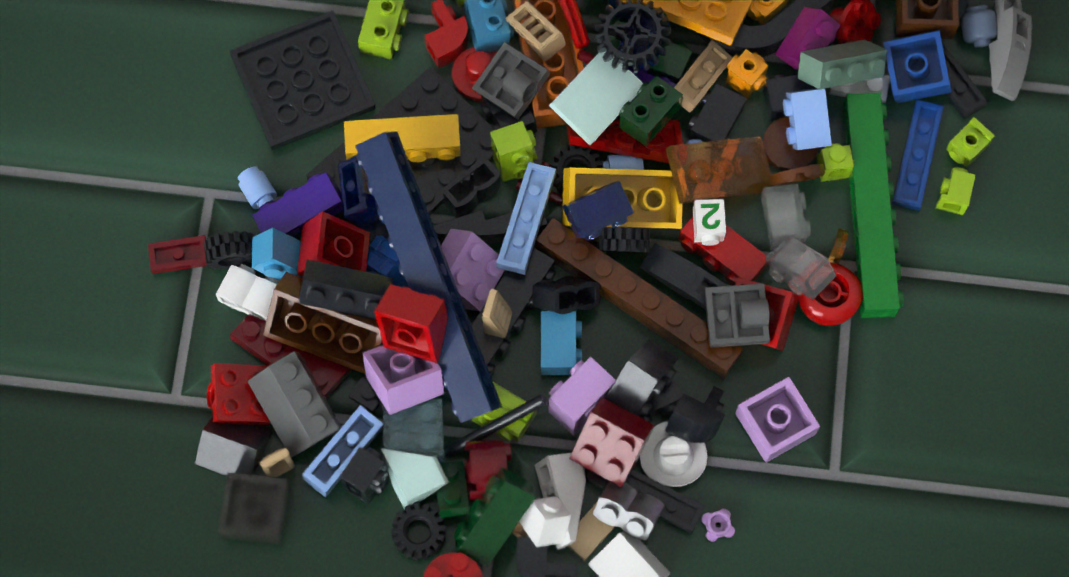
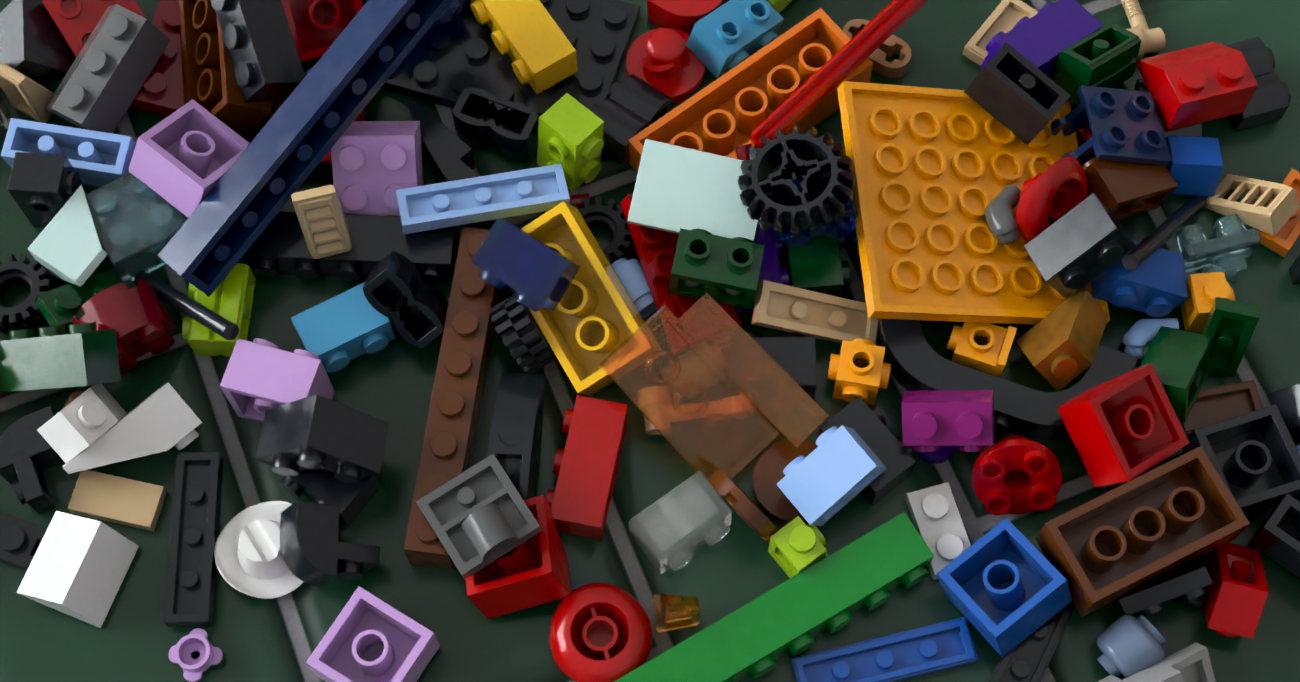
camera: 65 degrees right, 5 degrees down
red slope [375,284,448,363] -> none
dark grey plate [472,42,551,119] -> none
tan slope [506,1,566,61] -> none
brick [569,397,655,487] -> none
flat silver brick [593,481,664,540] -> none
white brick [693,199,726,246] -> none
clear brick [765,235,837,300] -> none
sand green brick [798,40,887,89] -> none
none -> clear orange tile [675,293,829,448]

